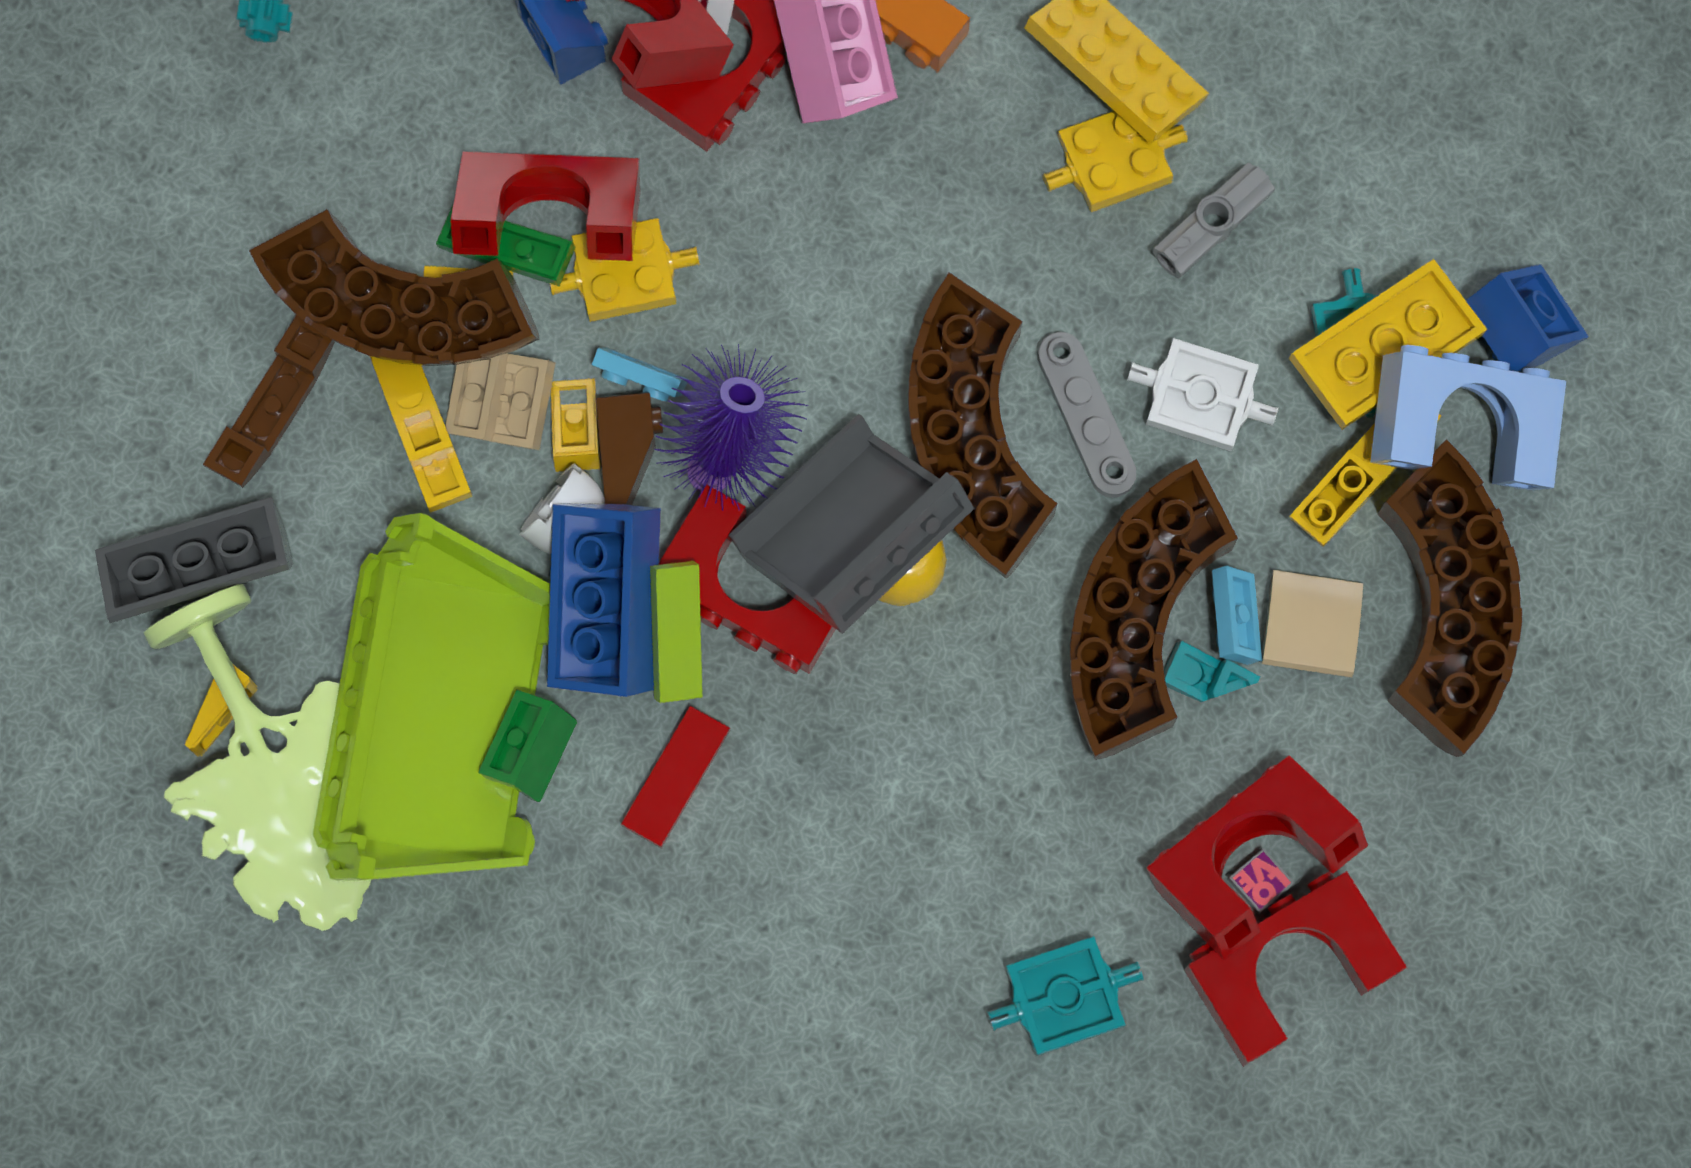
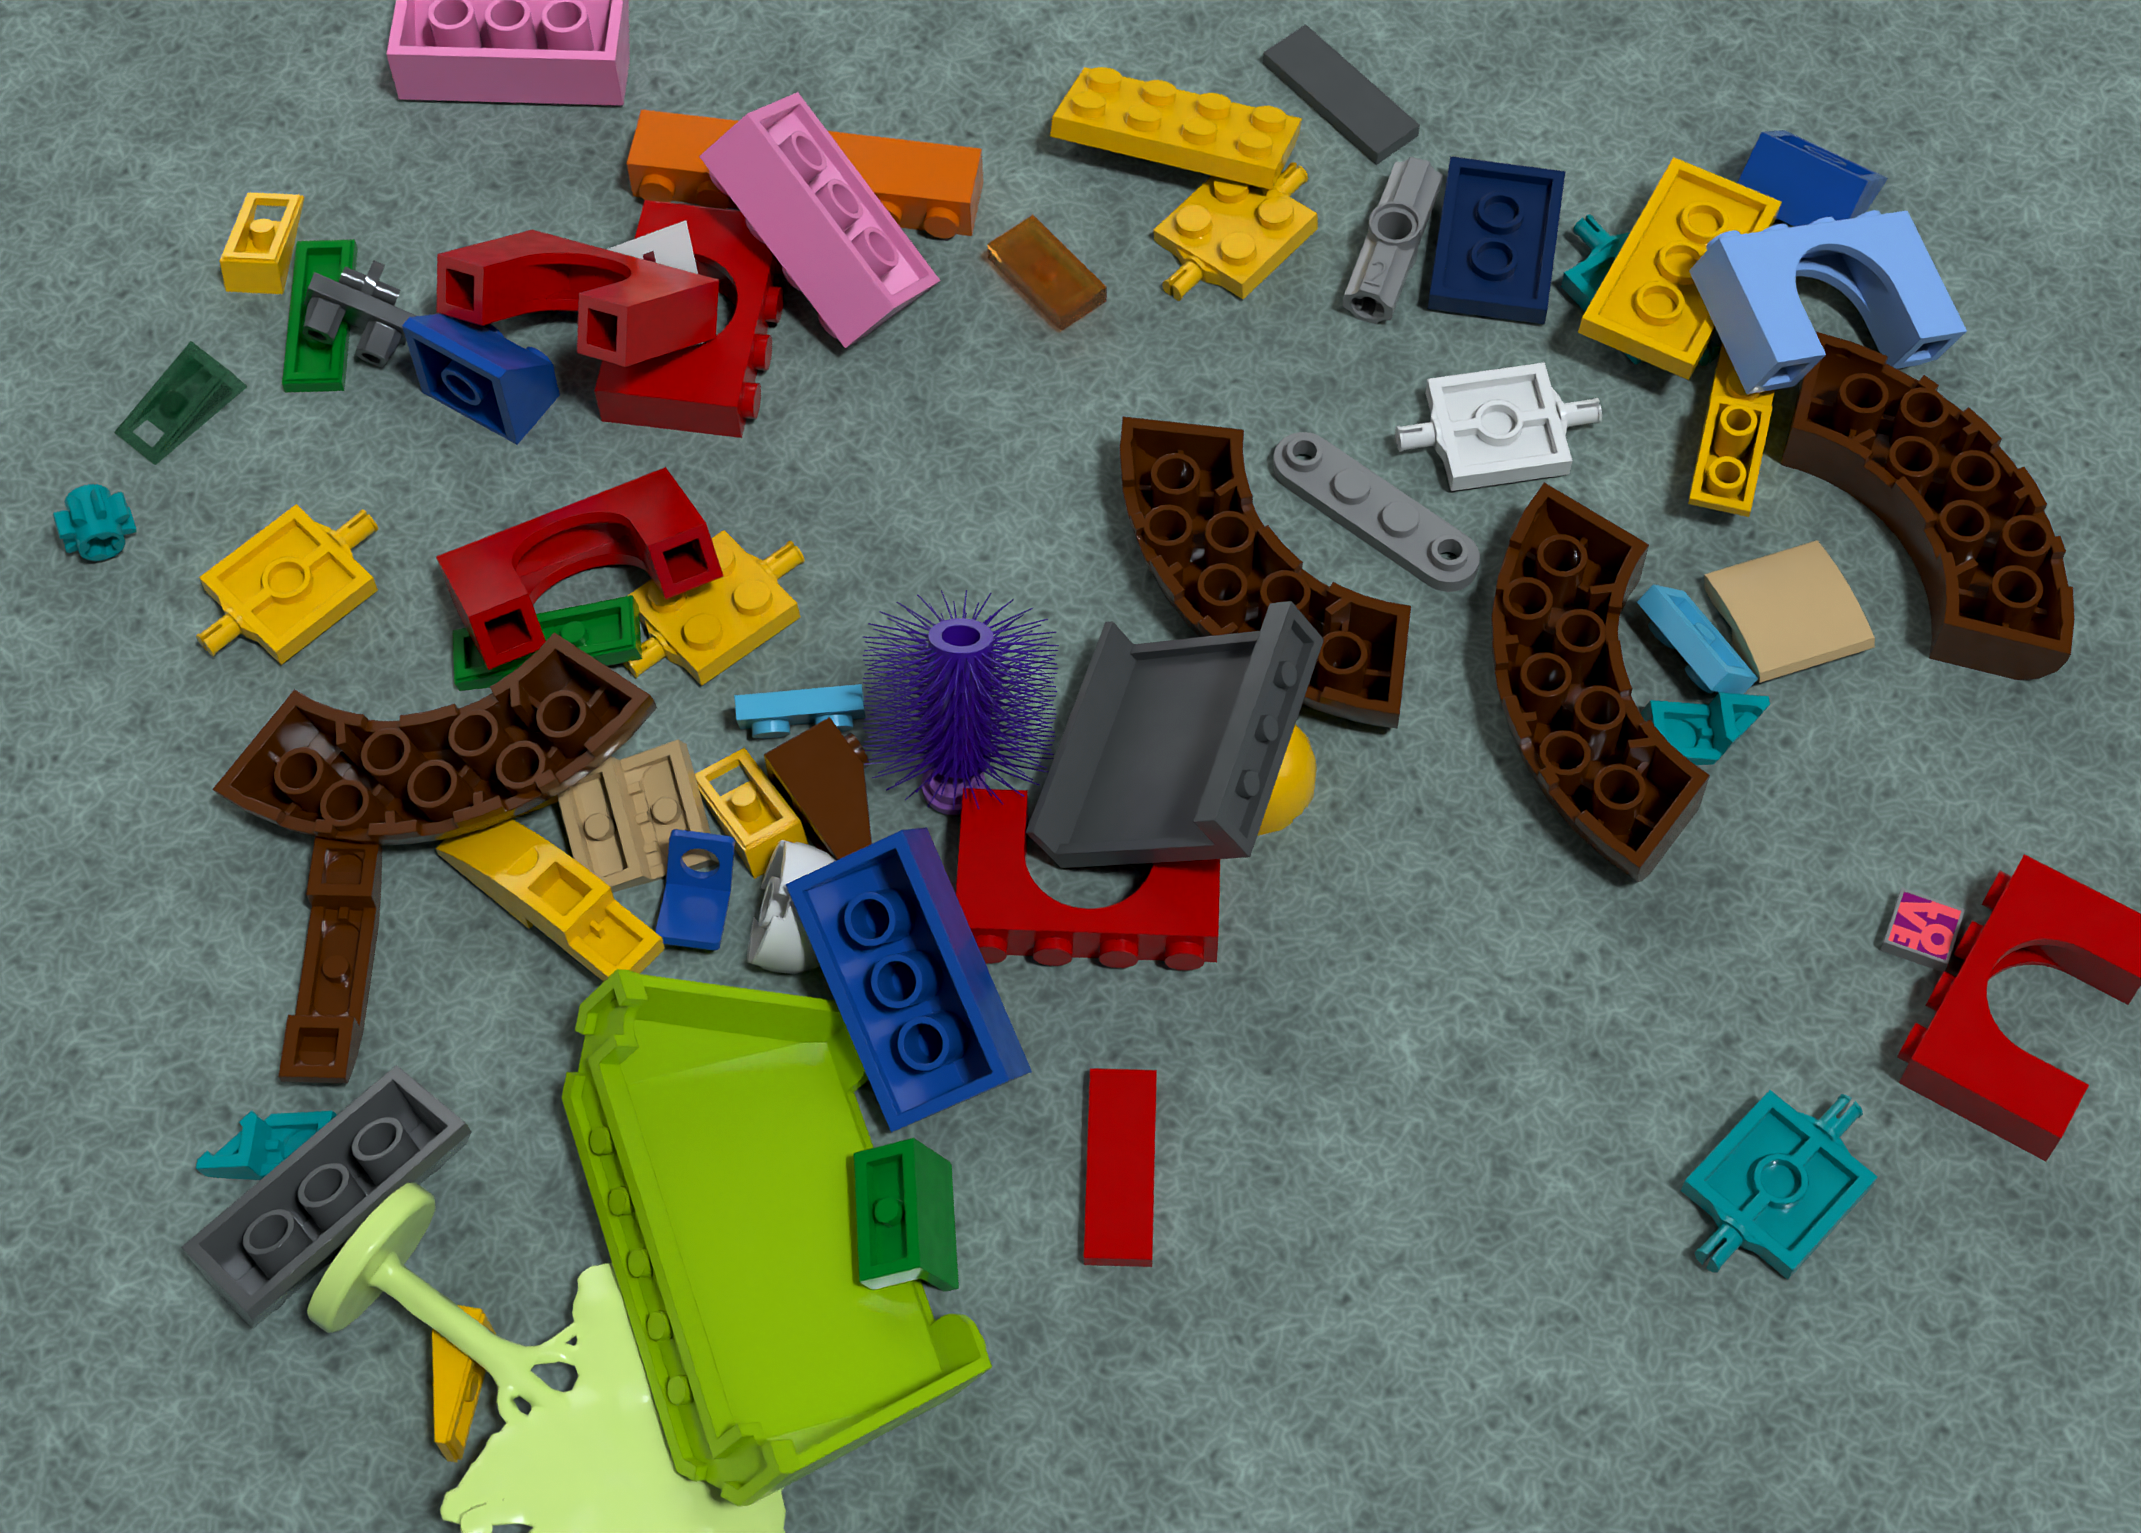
camera: 25 degrees left, 15 degrees down
lime tile [650,561,703,703] -> none
red arch [1146,755,1368,960] -> none
none -> yellow plate [196,504,379,665]
none -> teal slope [196,1110,337,1180]
none -> blue bracket [655,829,735,950]
none -> clear orange plate [987,215,1107,331]
none -> dark grey tile [1263,24,1420,165]
none -> dark blue plate [1428,156,1566,324]

